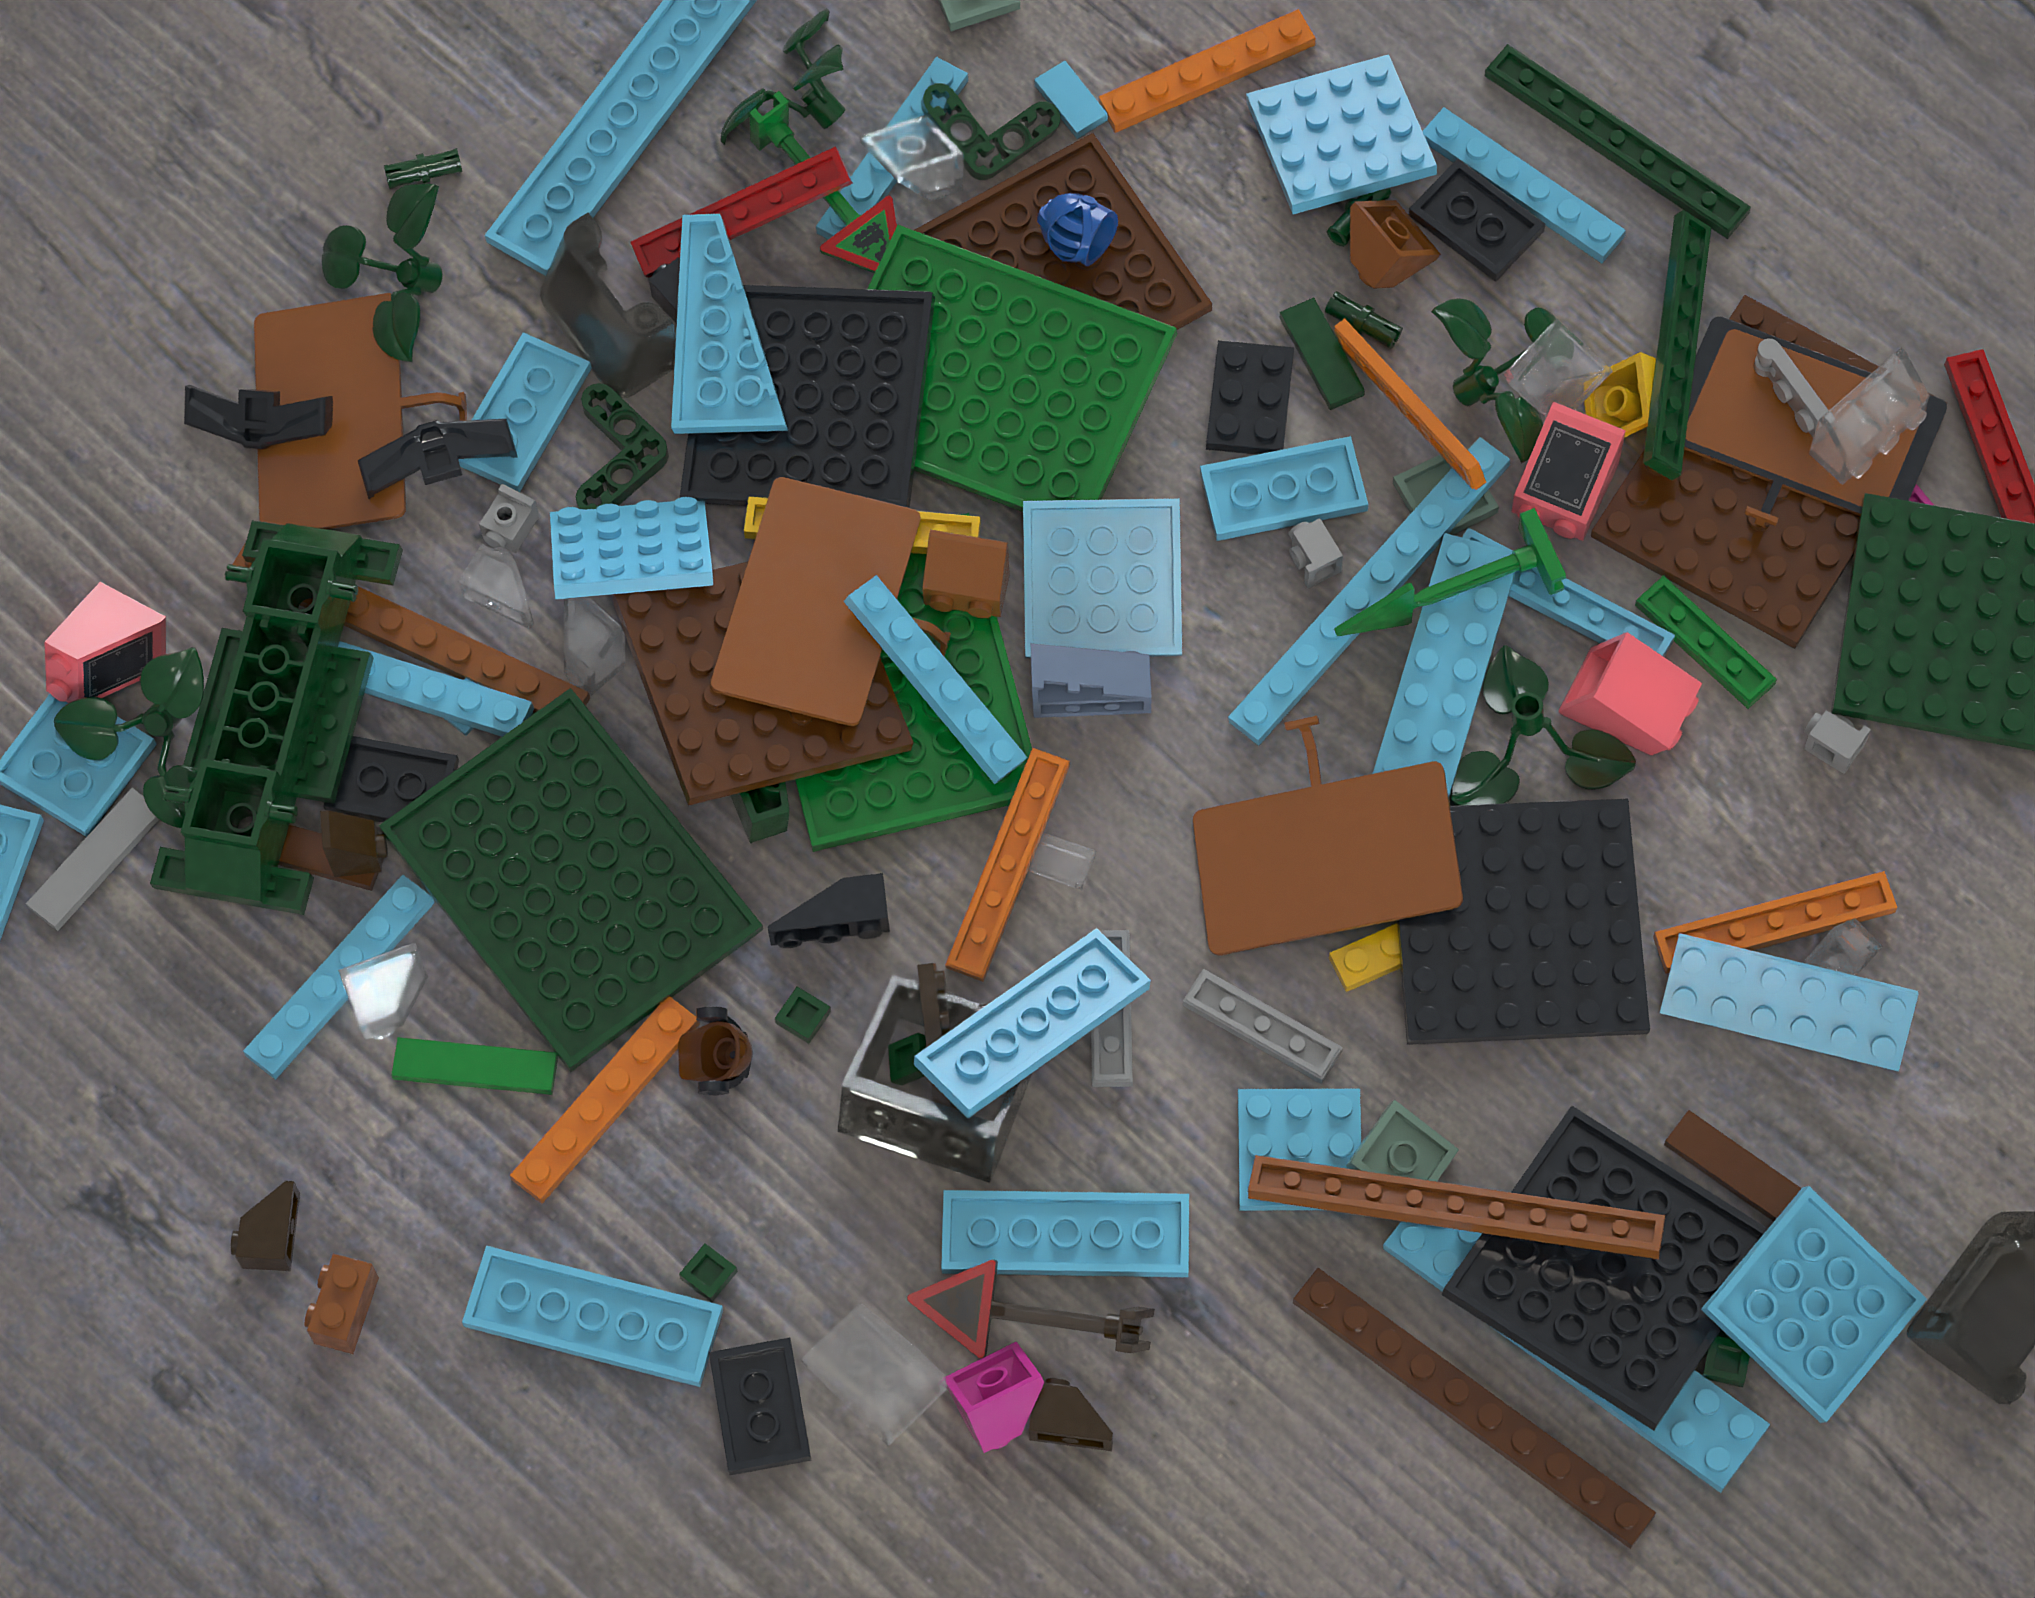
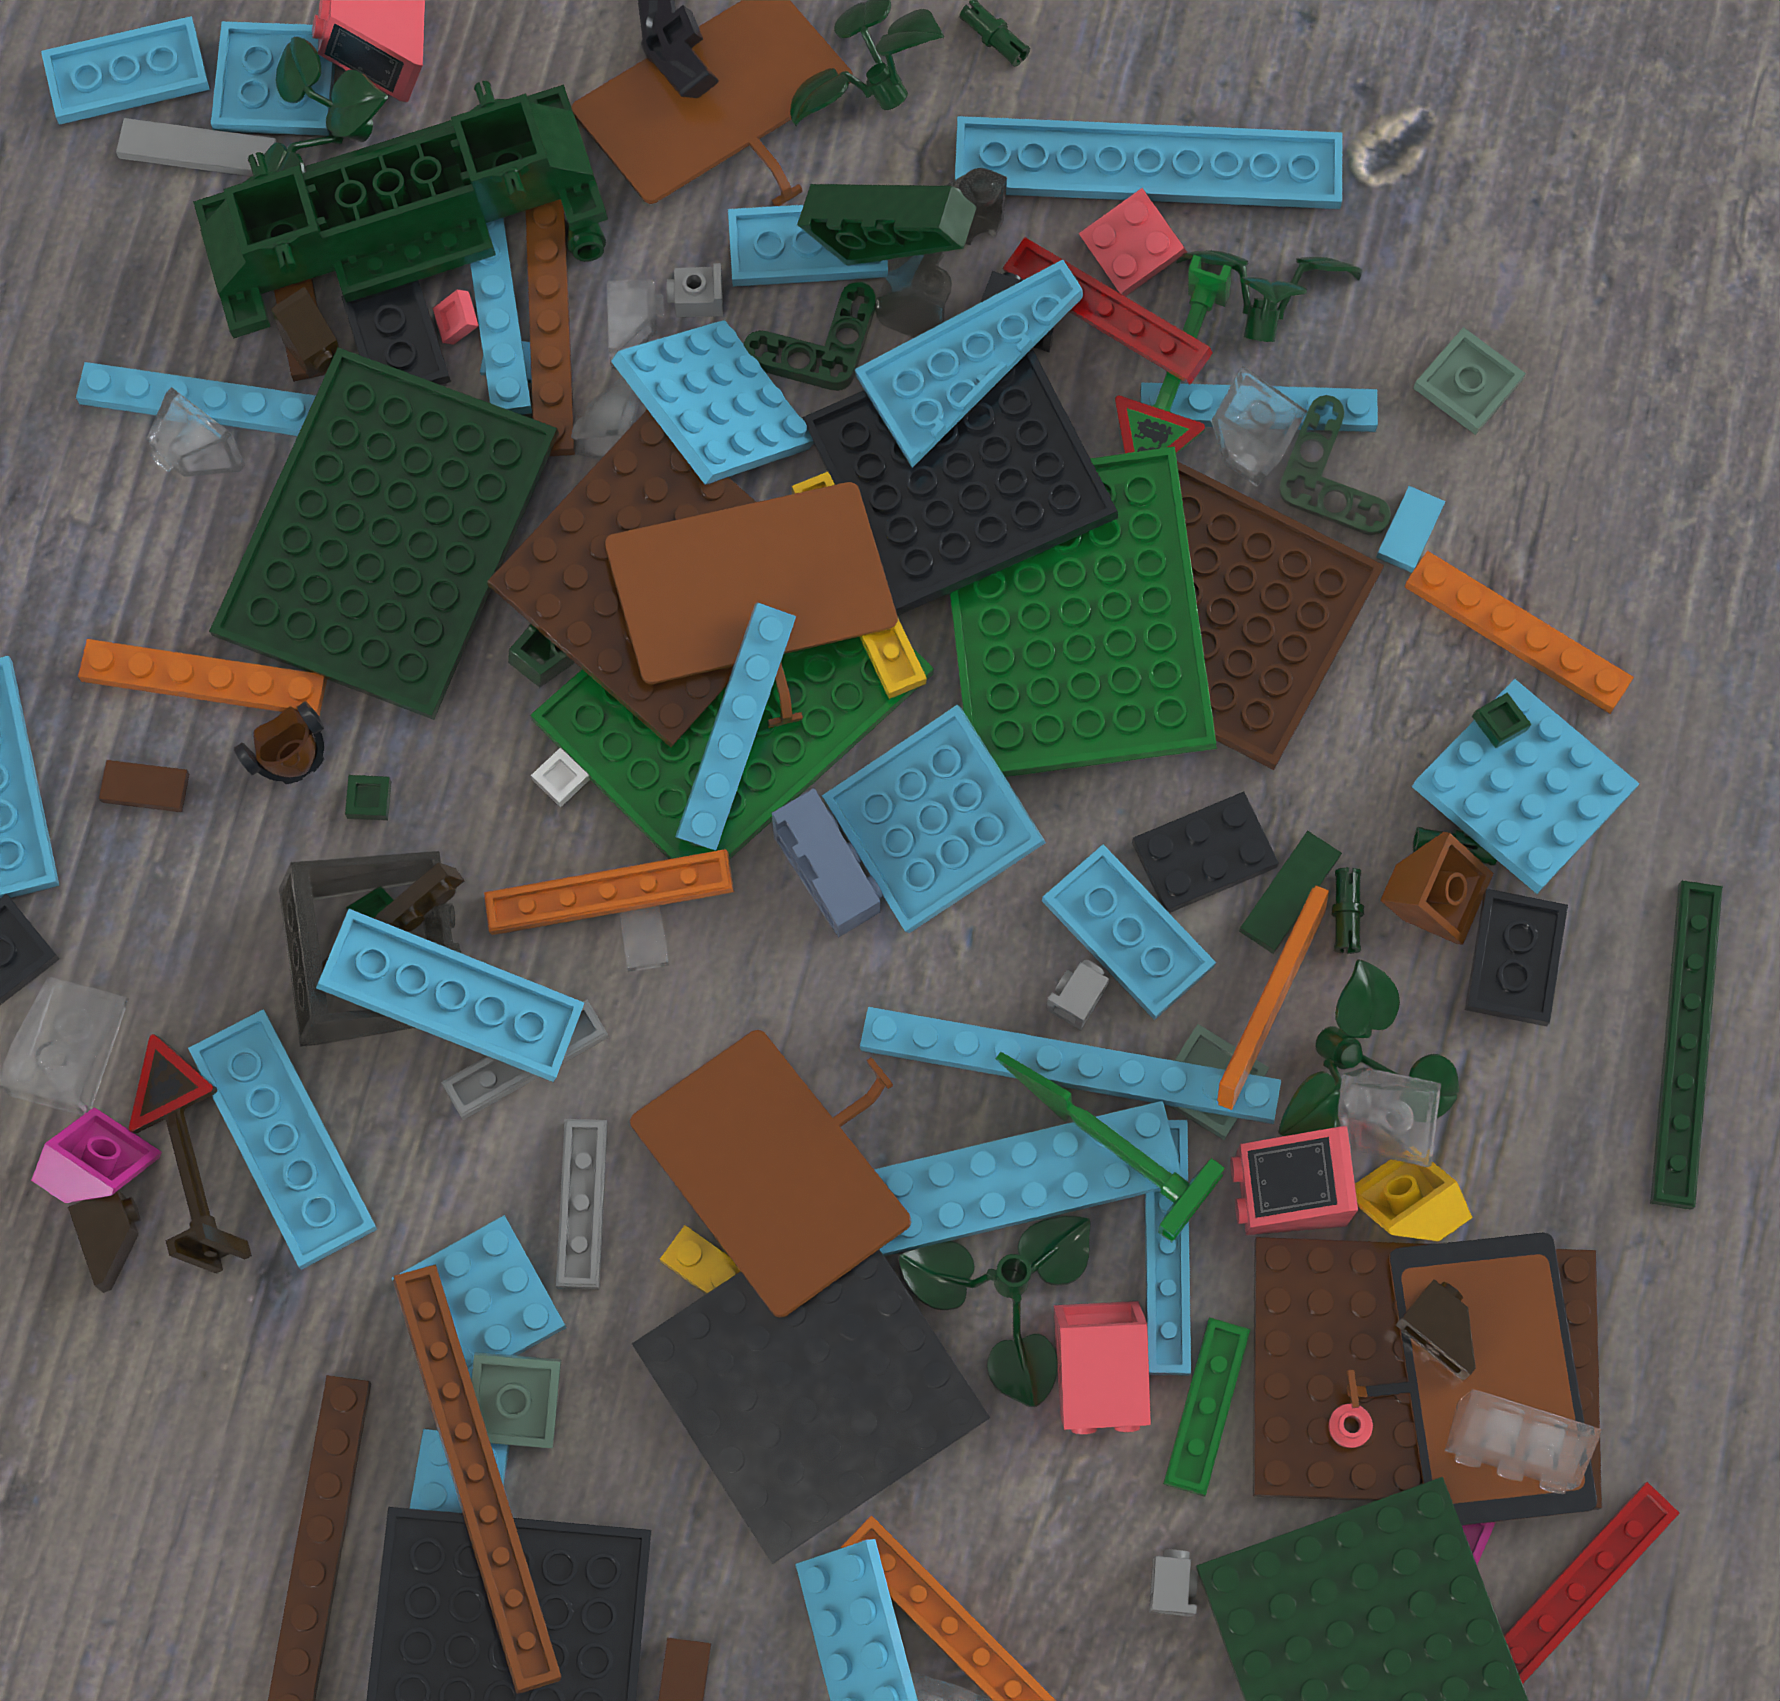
camera: 55 degrees right, 5 degrees up
black plate [357,418,518,499] -> none
green tile [391,1037,558,1095] -> none
dark green plate [679,1243,738,1303] -> none
black slope [768,873,890,948] -> none
dark orange slope [923,529,1010,618] -> none
blue helmet [1037,193,1118,266] -> none
medium azure plate [1422,107,1626,263] -> none
dark green tile [1643,210,1711,480] -> none
light grey plate [1754,339,1834,442] -> none
none -> reddish brown tile [99,760,190,812]
none -> coral plate [432,289,479,345]
none -> white plate [531,748,590,807]
none -> dark green cone [568,223,606,262]
none -> dark green wedge [797,184,977,265]
none -> coral plate [1078,188,1187,297]
none -> coral plate [1329,1404,1373,1448]
none -> dark brown slope [1396,1279,1476,1381]
none -> dark green tile [1472,692,1532,748]

